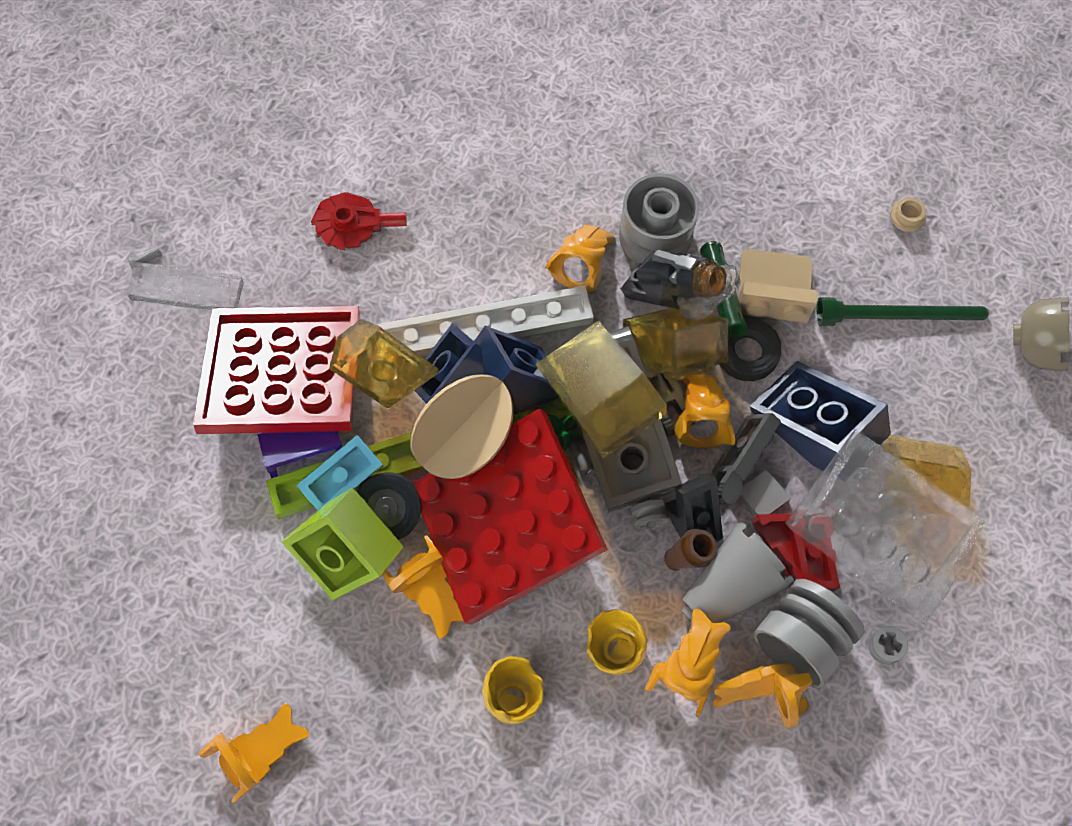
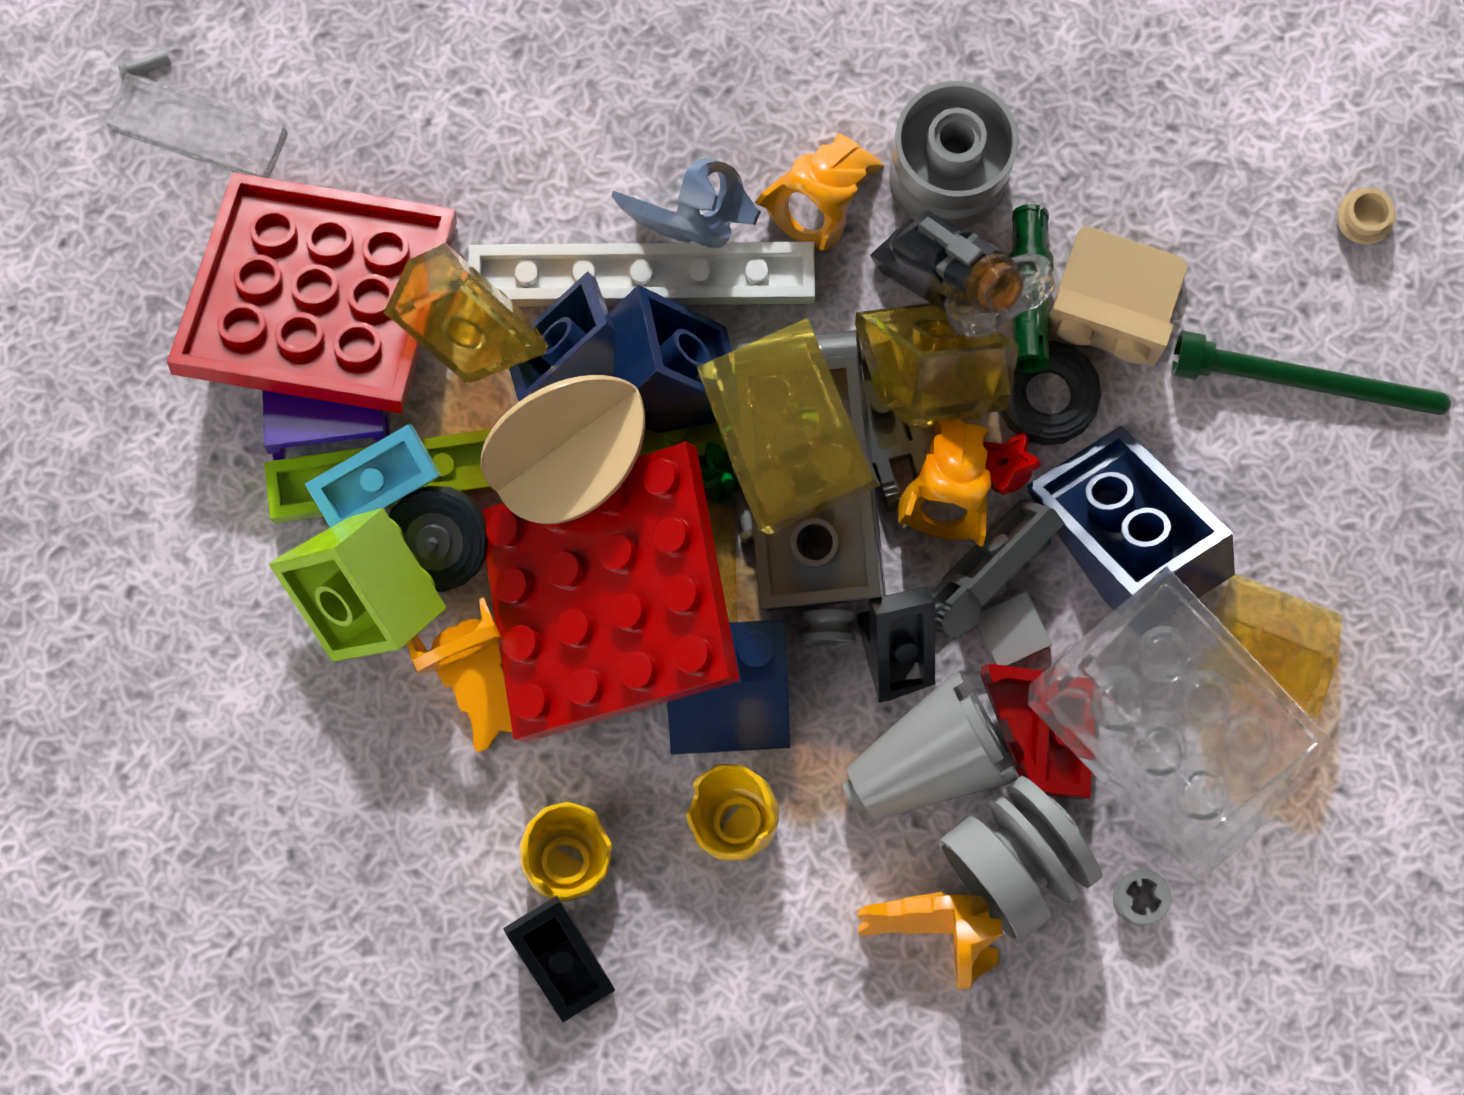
camera: 15 degrees right, 10 degrees up
light orange hair [198,703,310,804] -> none
red piece [311,192,407,251] -> none
light orange hair [645,608,731,718] -> none
reddish brown cone [664,529,717,571] -> none
none -> black slope [503,896,615,1023]
none -> sand blue hair [611,158,761,248]
none -> dark blue slope [667,619,790,755]
none -> red plate [983,432,1041,495]

